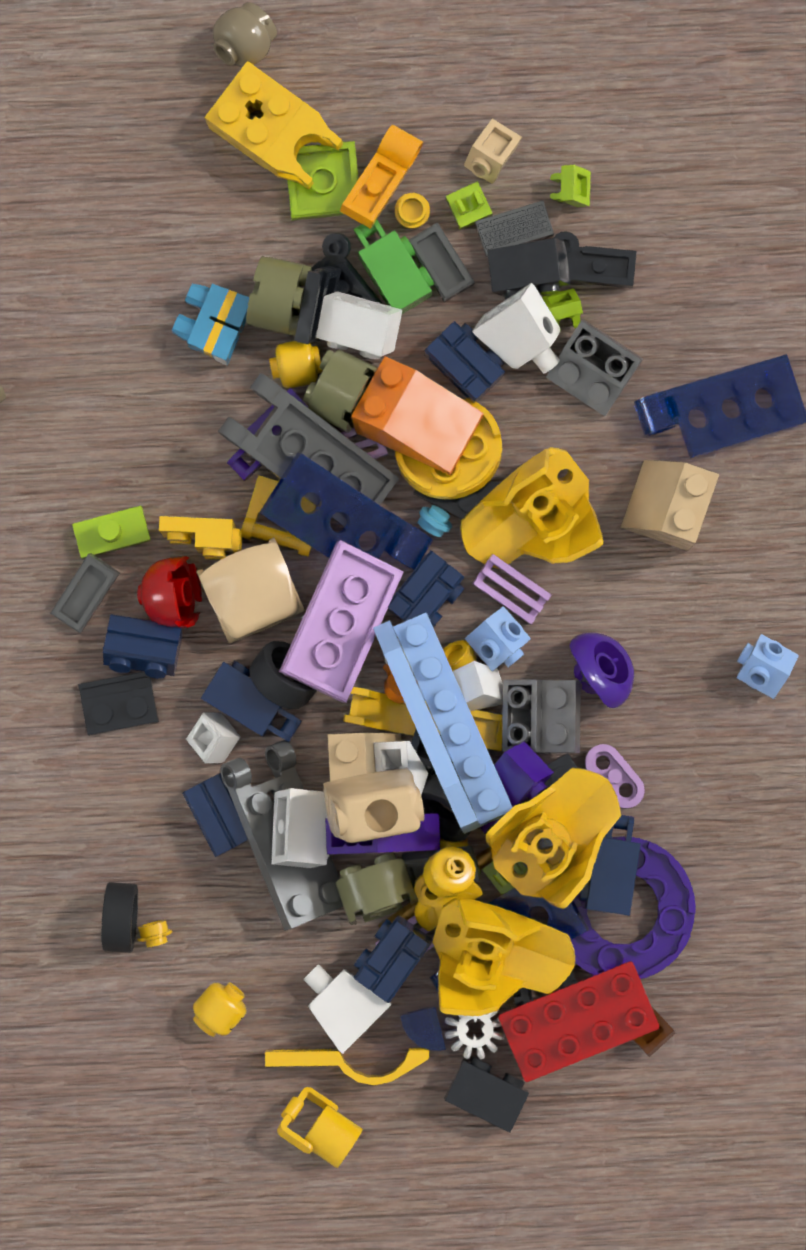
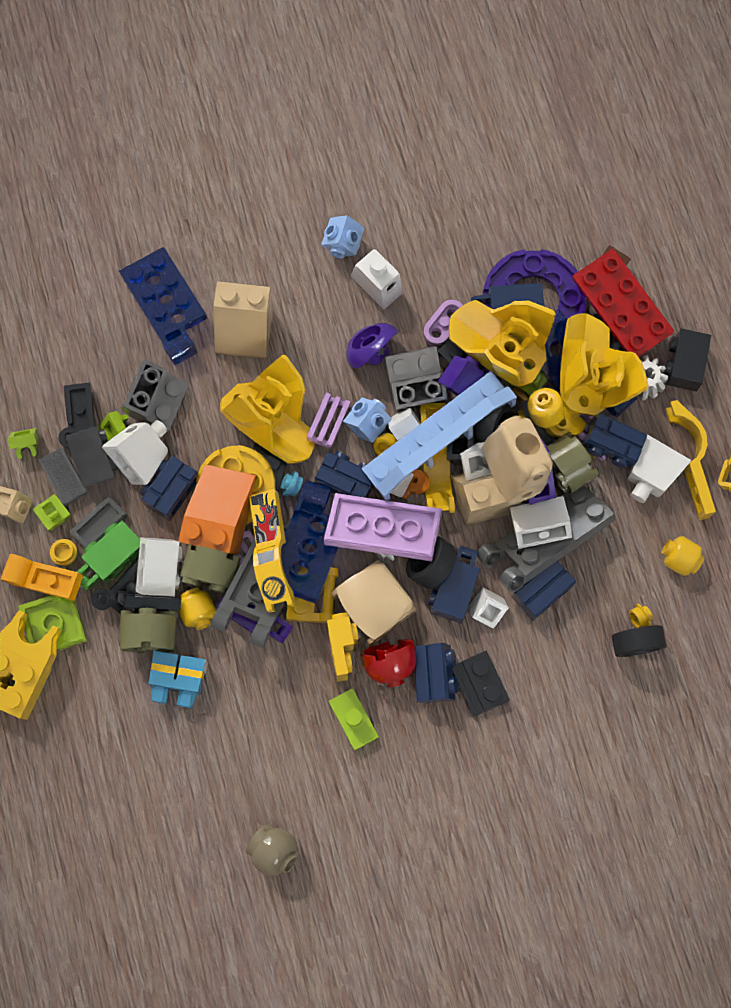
camera: 105 degrees left, 10 degrees down
dark grey tile [50,553,120,633] -> none
clear blue brick [400,1005,446,1051] -> none
none -> piece [249,489,295,613]
none -> white torso [351,249,403,310]

